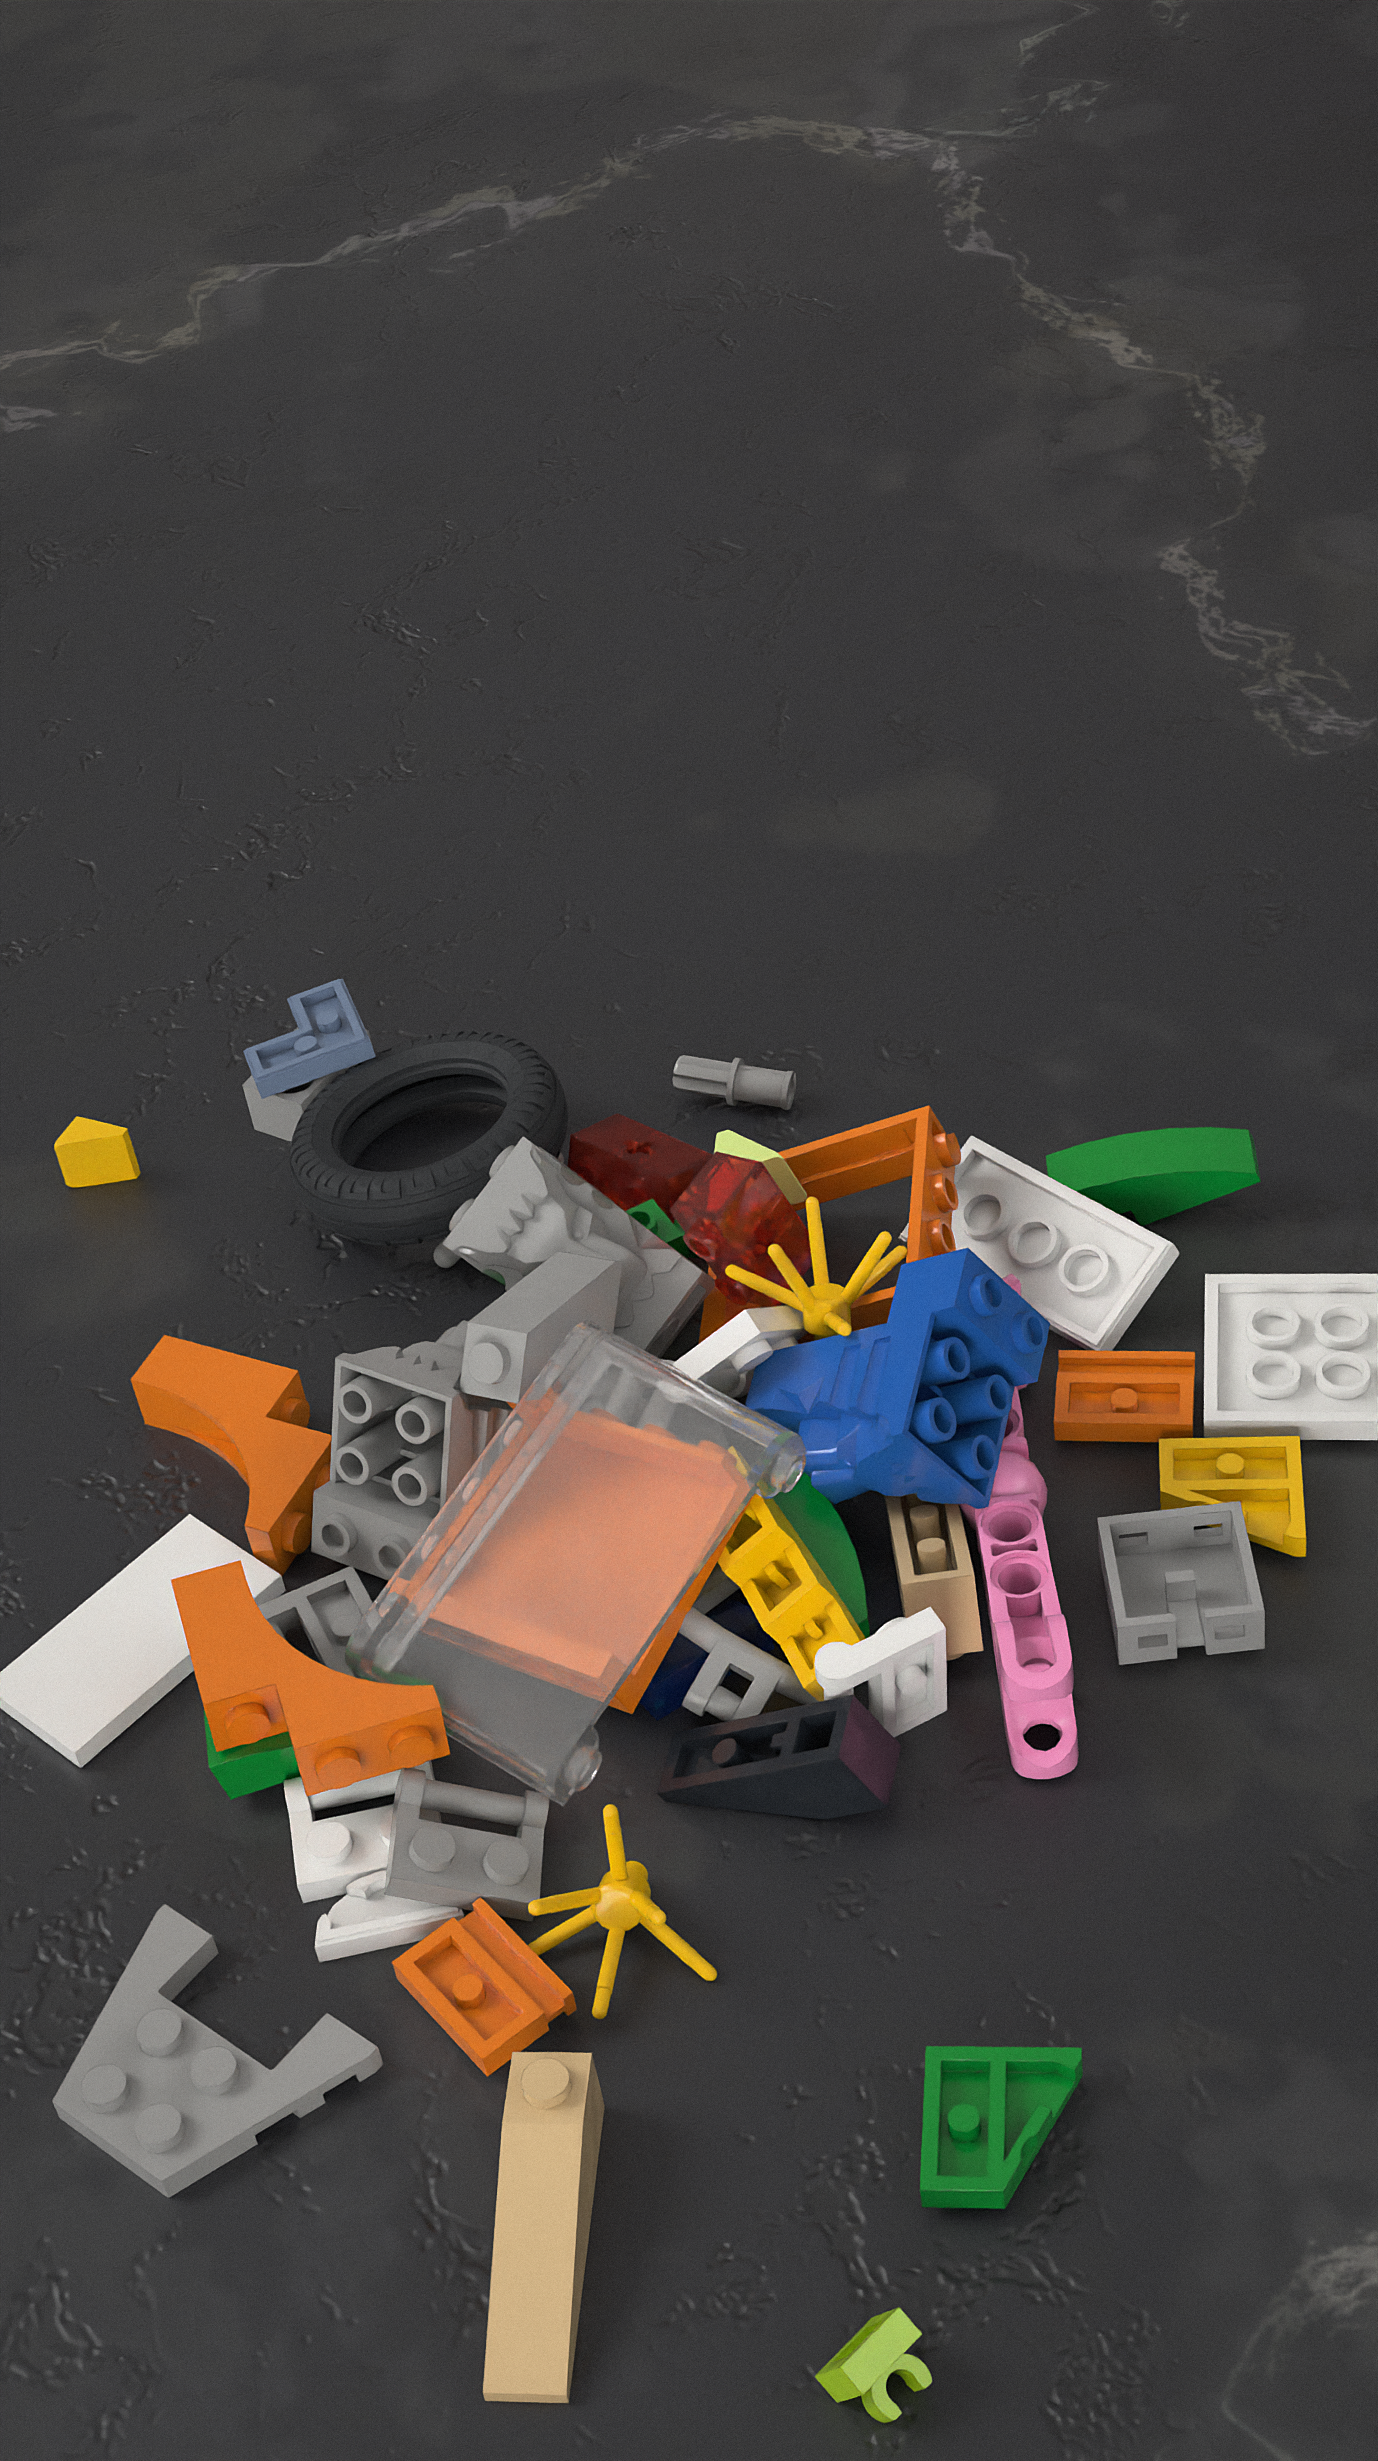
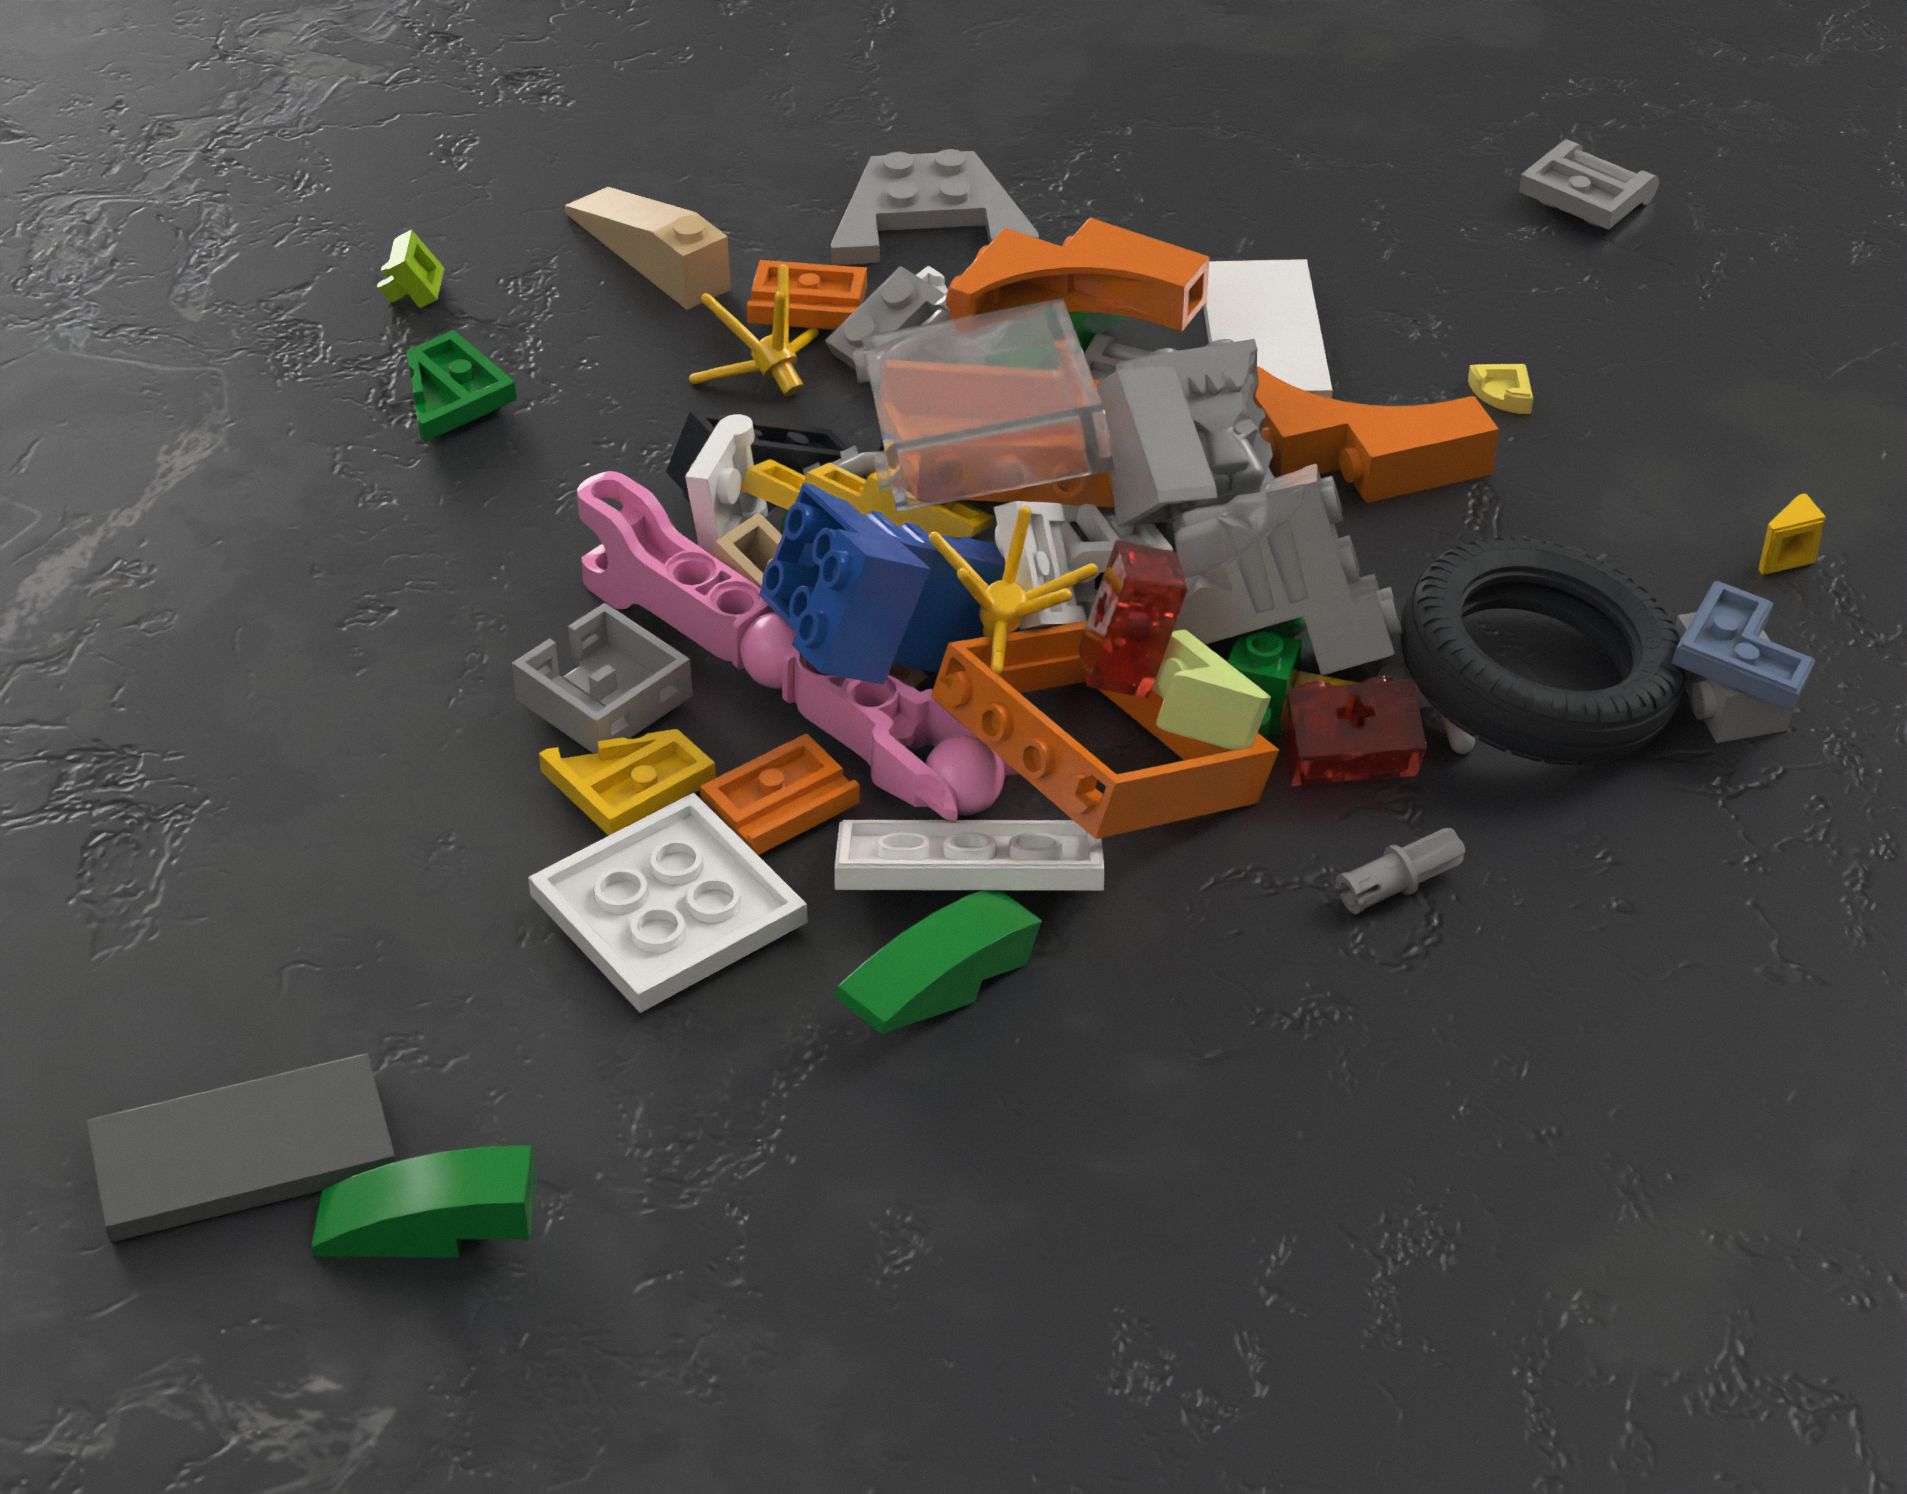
camera: 130 degrees right, 0 degrees up
none -> light yellow tile [1468,364,1534,414]

